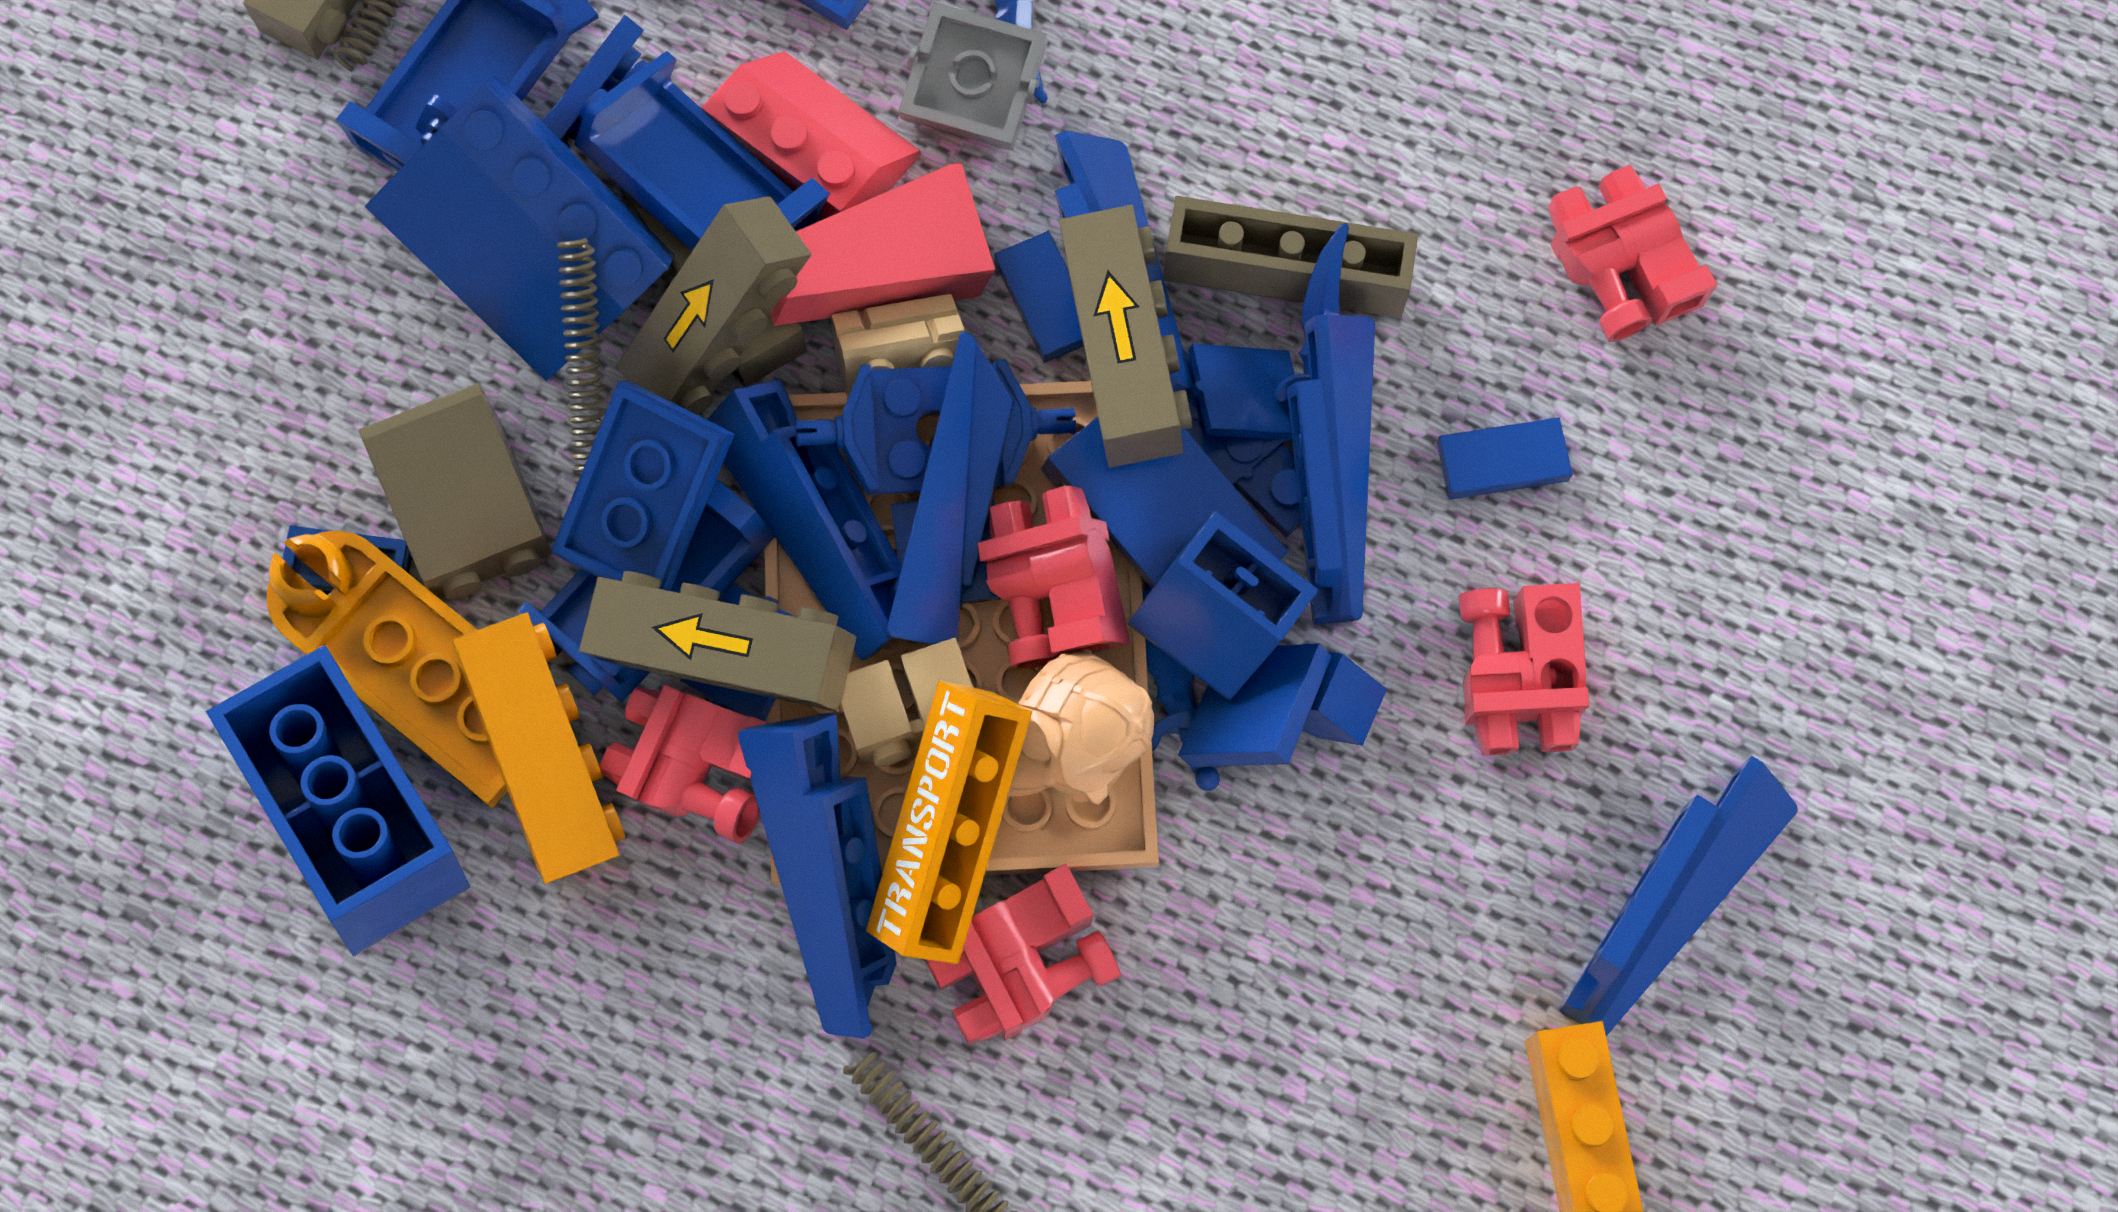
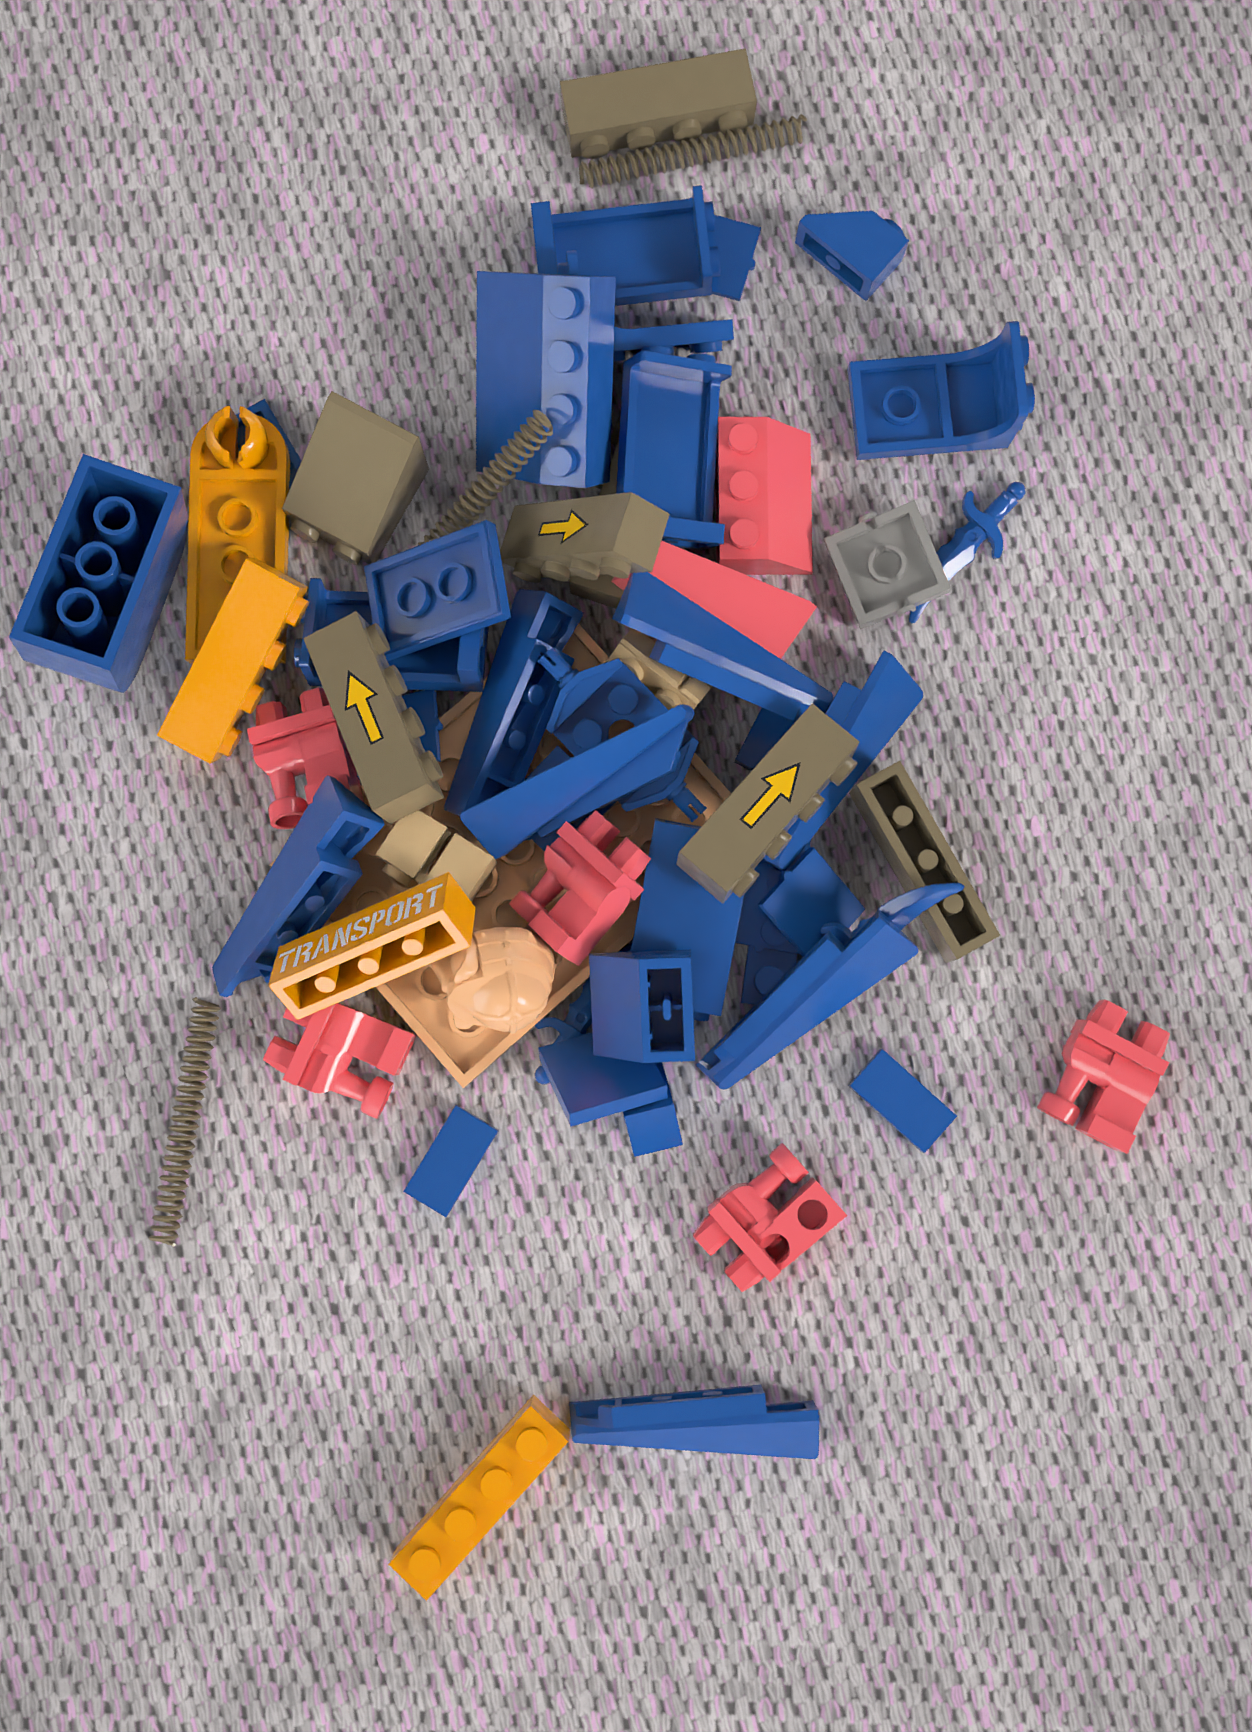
camera: 50 degrees right, 10 degrees up
none -> blue tile [403,1105,499,1217]
none -> blue wedge [612,572,834,722]

